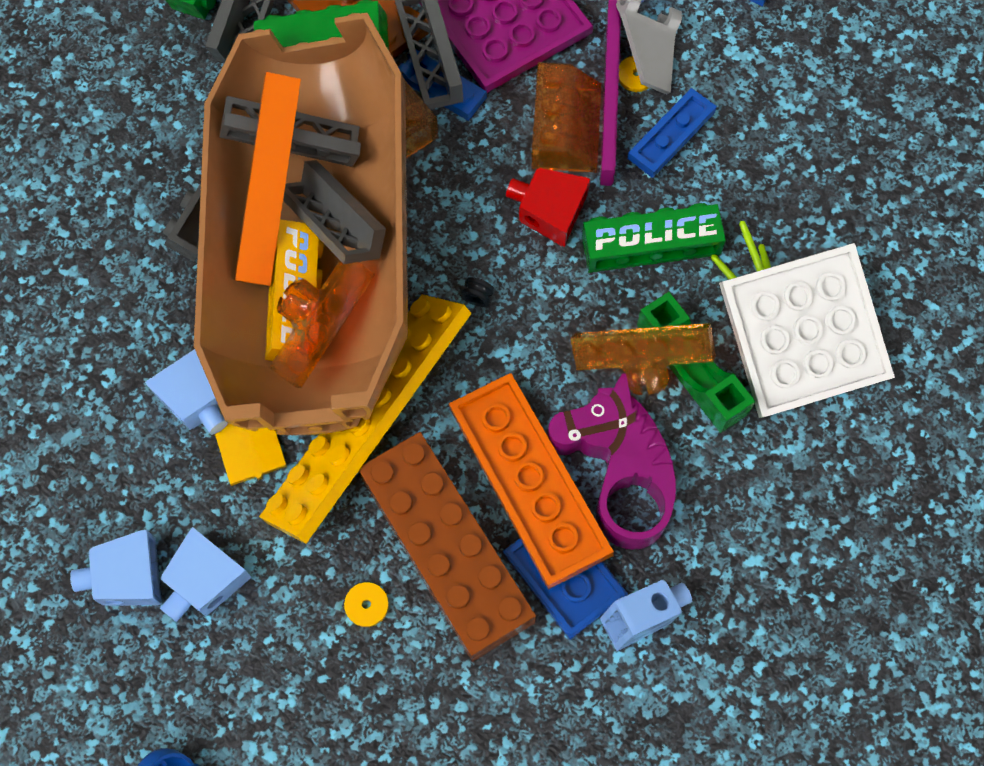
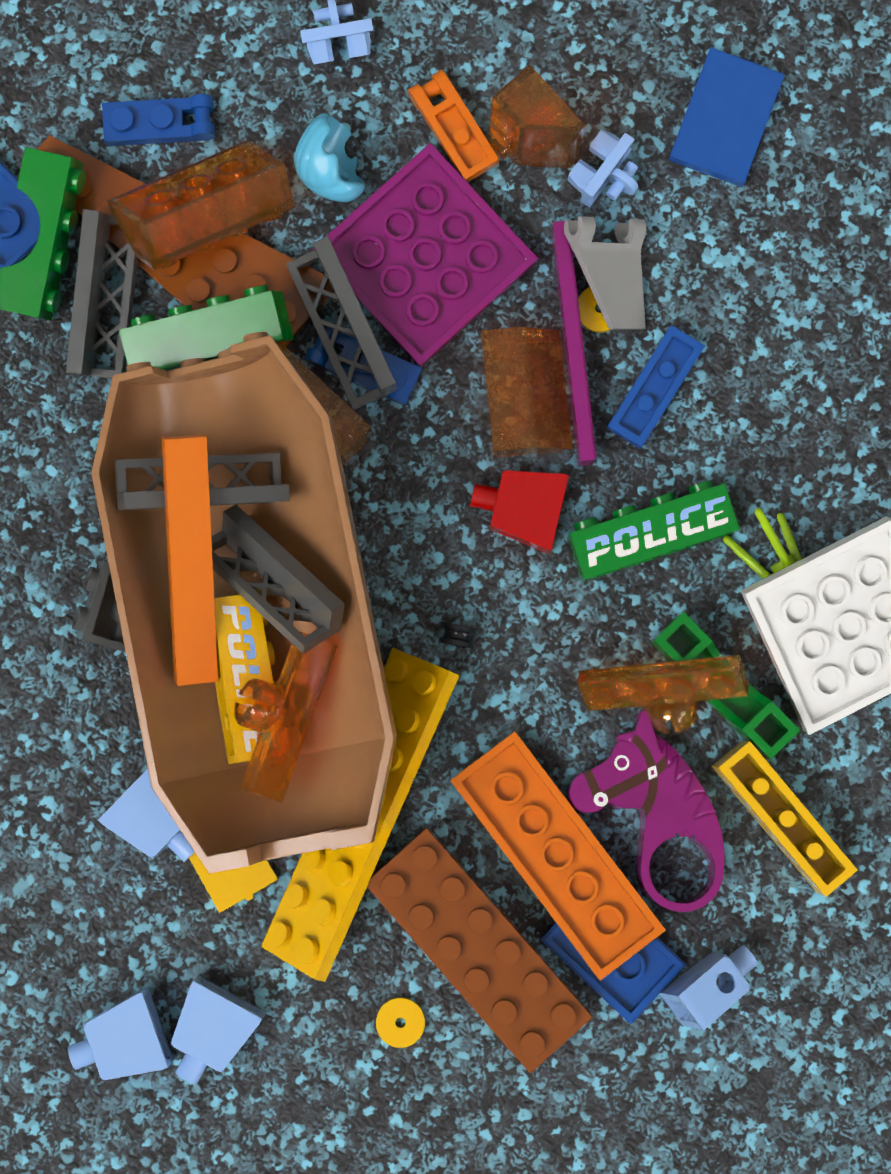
camera: 10 degrees left, 15 degrees up
none -> yellow brick [711,741,858,897]

